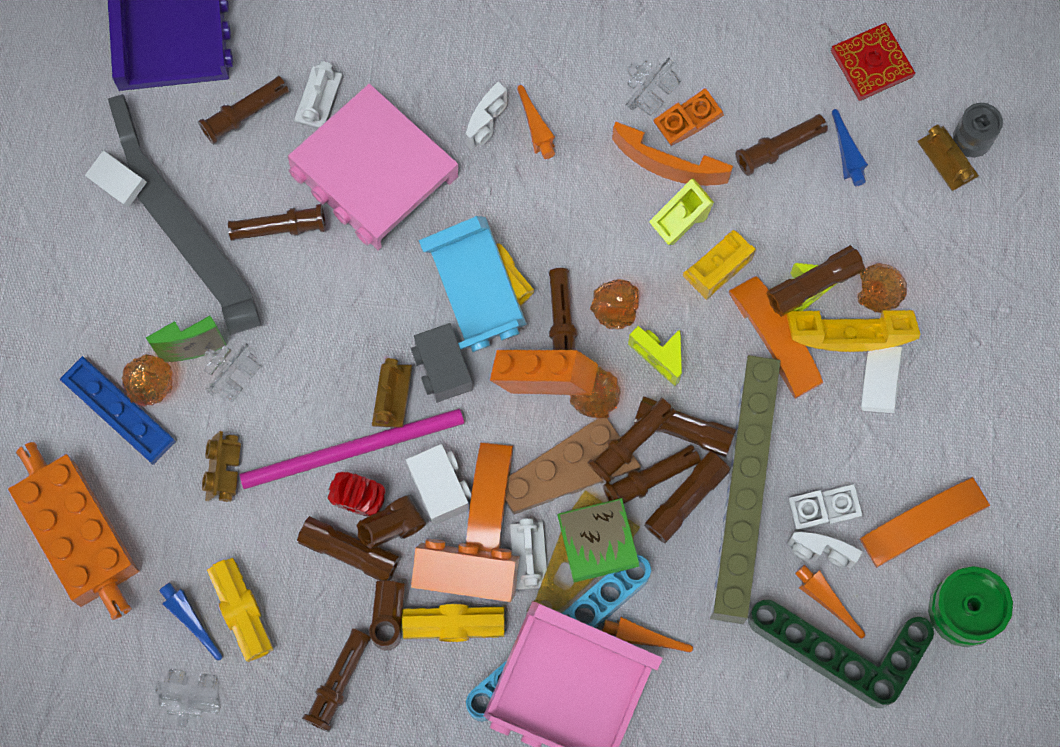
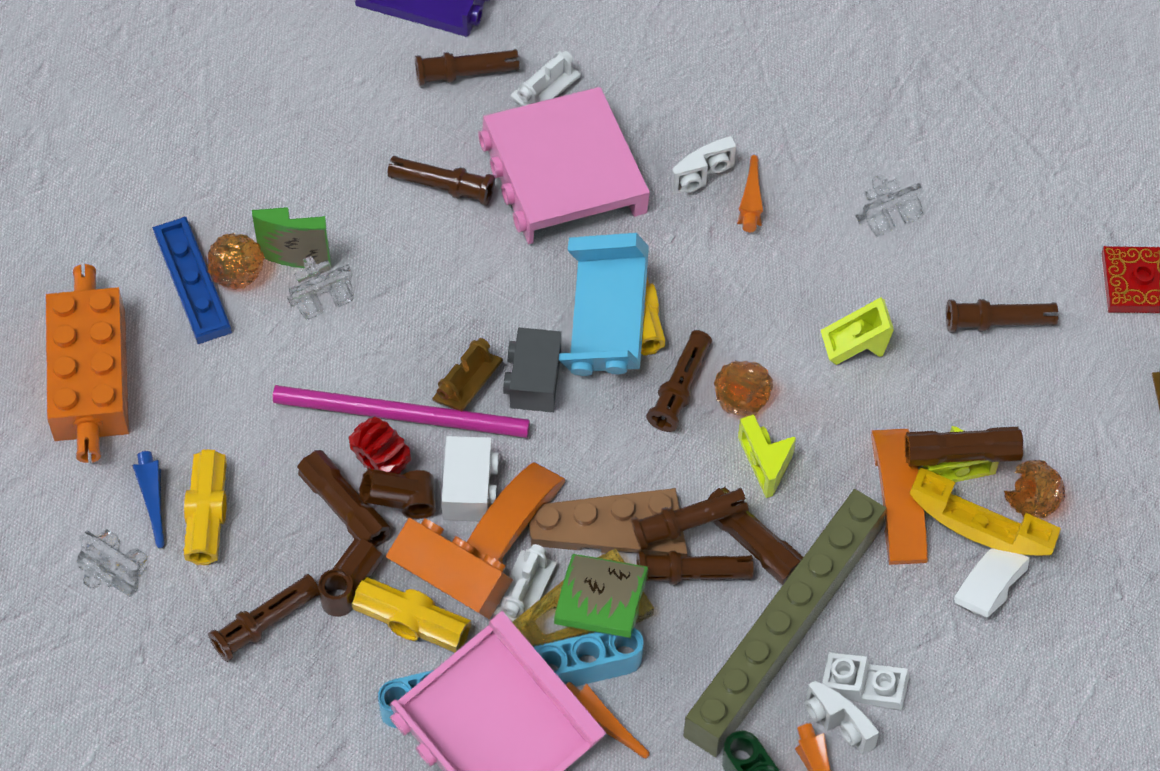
camera: 25 degrees right, 15 degrees down
white slope [85,150,147,207] -> none
dark grey piece [108,94,261,335] -> none
pearl gold hinge [202,431,241,502] -> none
orange brick [490,350,598,395] -> none
clear orange piece [569,366,621,419] -> none
orange slope [612,122,733,186] -> none
reddish brown axle [644,451,731,544] -> none
orange slope [653,88,724,146] -> none
yellow hinge [683,230,756,300] -> none
blue piece [832,109,868,186] -> none
orange slope [859,477,990,568] -> none

